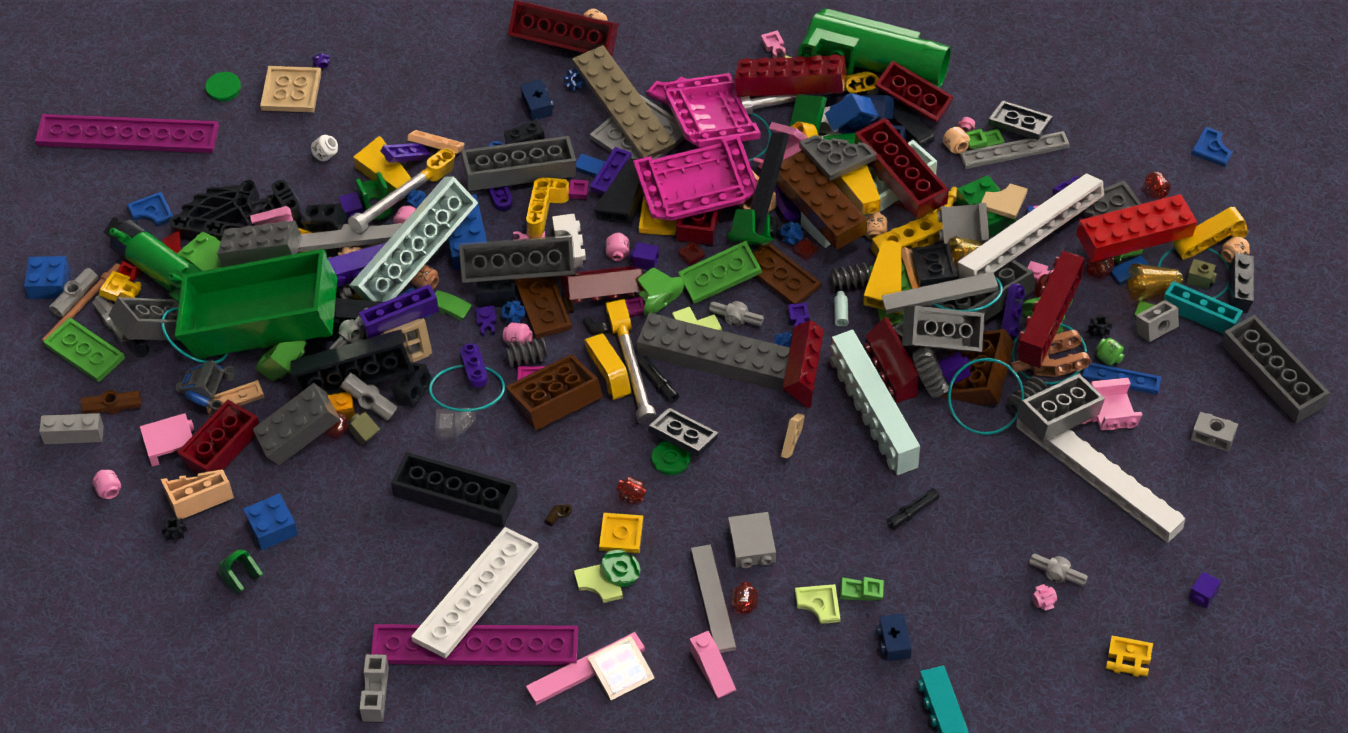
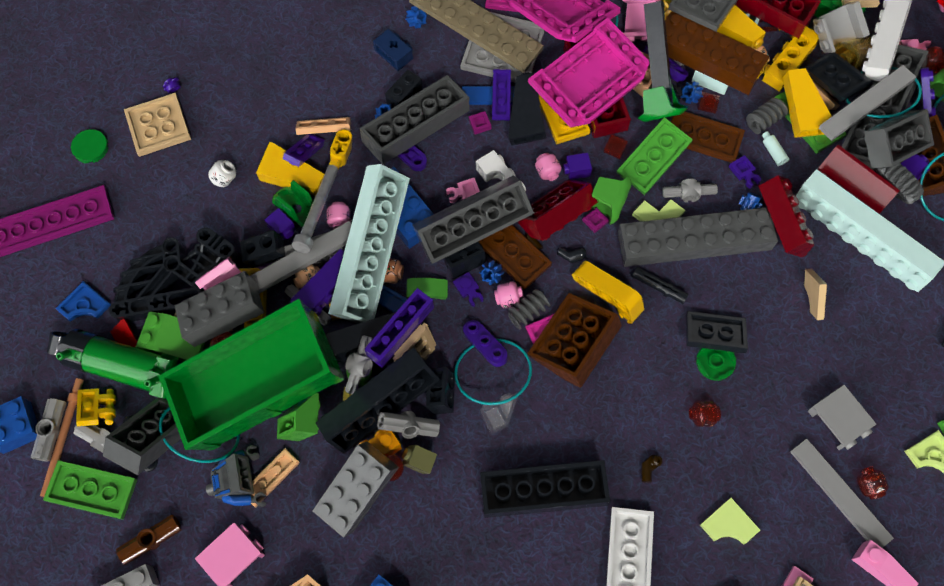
camera: 25 degrees left, 15 degrees up
red slope [118,261,142,282] -> none
dark red slope [177,399,259,476] -> none
blue gear [405,190,427,209] -> none
yellow beam [526,178,569,238] -> none
yellow plate [599,513,643,553] -> none
tile [600,550,641,587] -> none
flat silver piece [605,299,657,425] -> none

